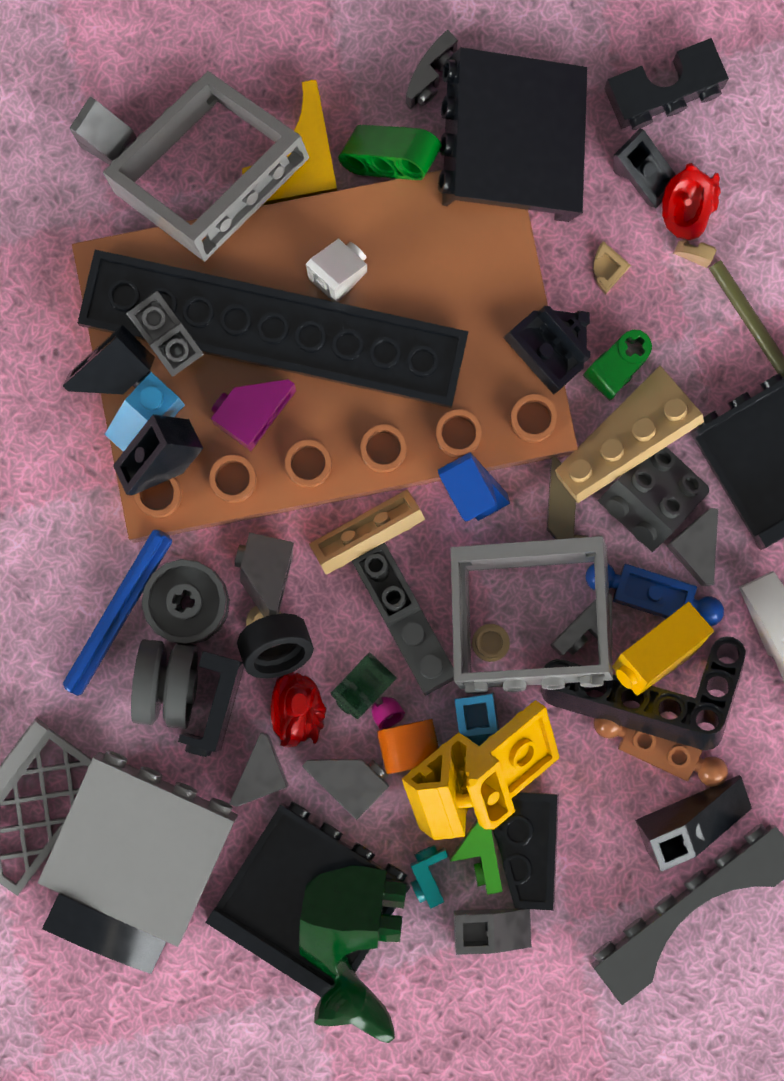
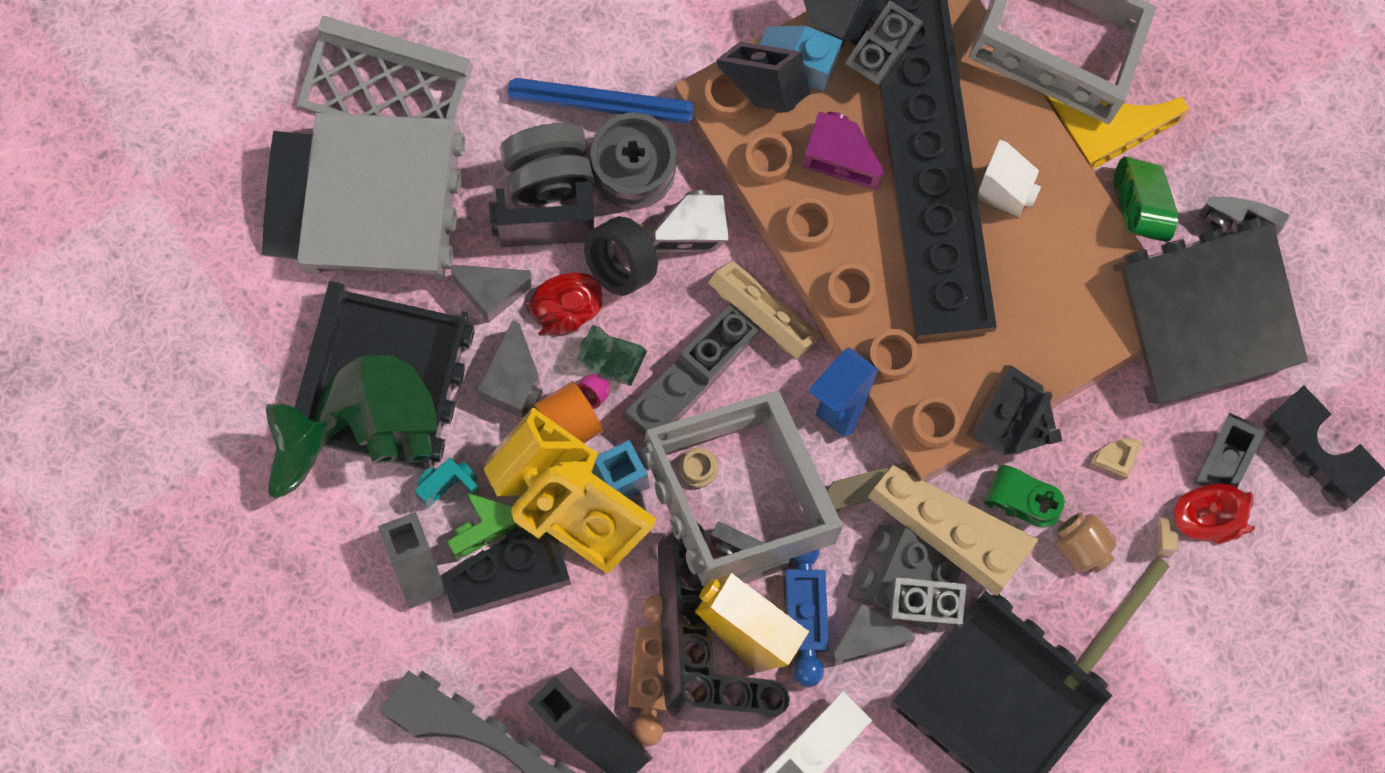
camera: 65 degrees right, 10 degrees down
none -> flat silver slope [889,577,966,625]
none -> medium nougat head [1056,512,1116,573]

